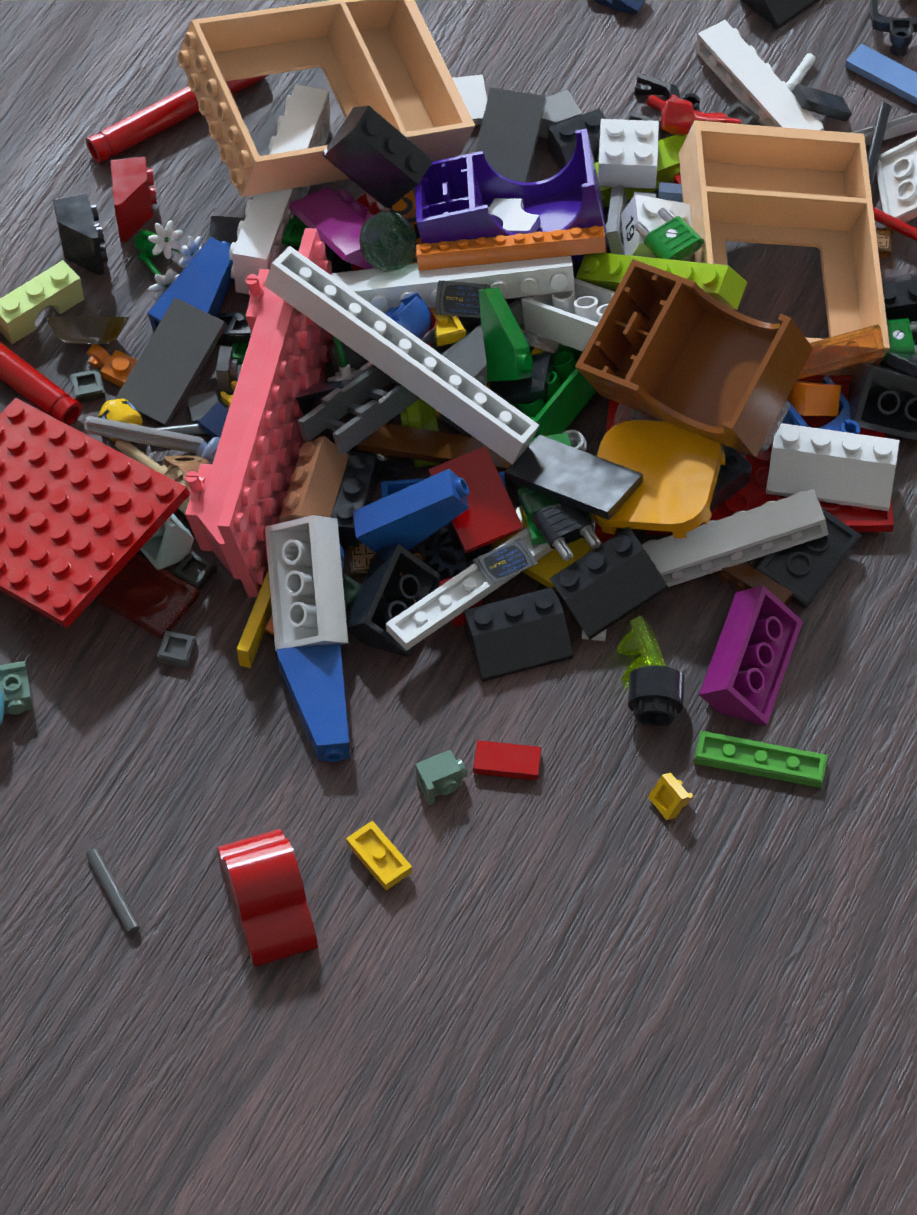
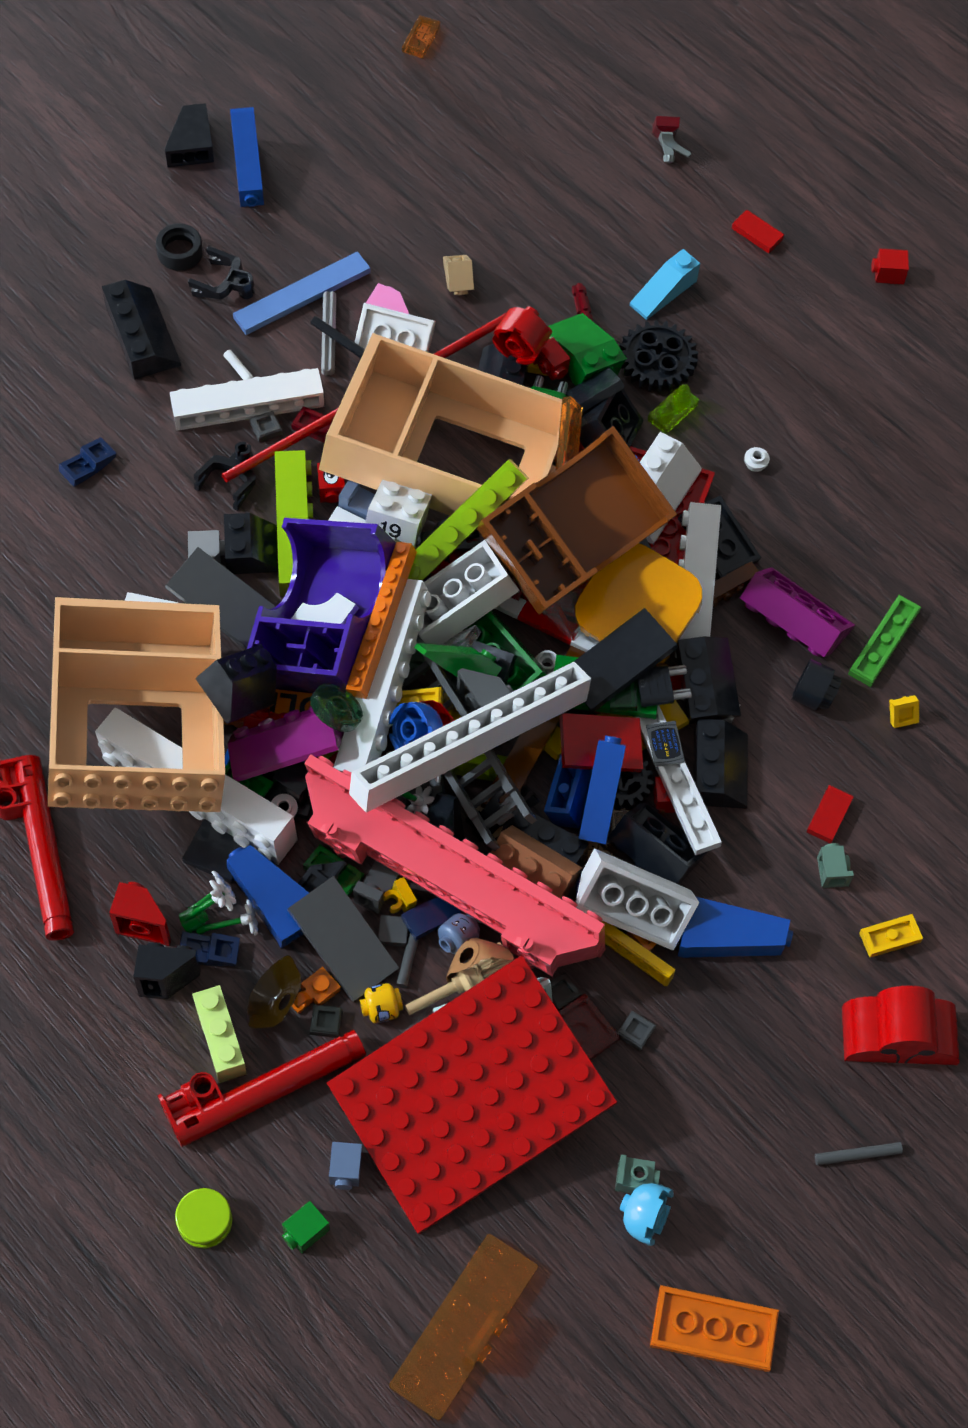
camera: 75 degrees left, 5 degrees up
light grey axle [84,416,204,454] -> none
sticker [435,280,491,318] -> none
white brick [598,119,659,189] -> none
clear neon green tile [617,616,666,682] -> none
green piece [634,207,704,261] -> none
red animal [661,95,741,136] -> none
black tile [793,83,852,122] -> none
none -> dark blue slope [180,932,240,966]

